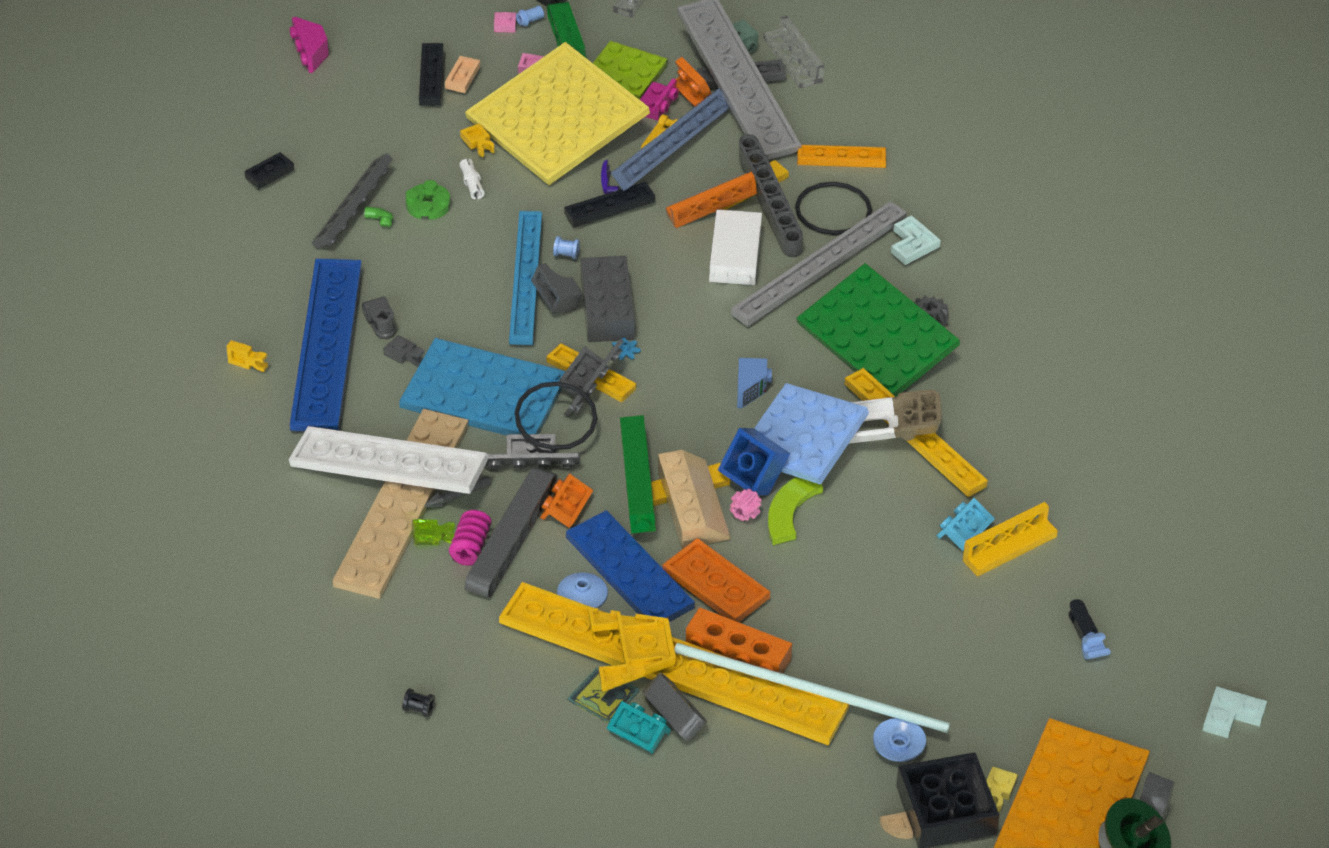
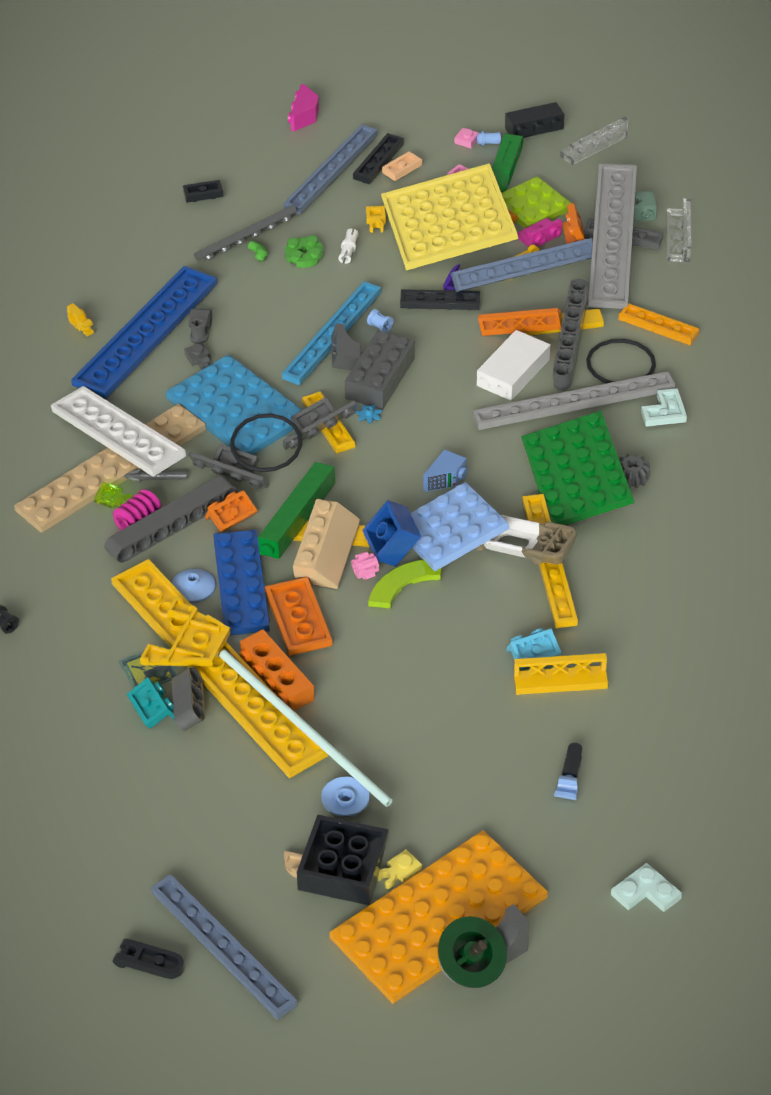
camera: 30 degrees right, 0 degrees up
none -> sand blue plate [284,124,378,214]

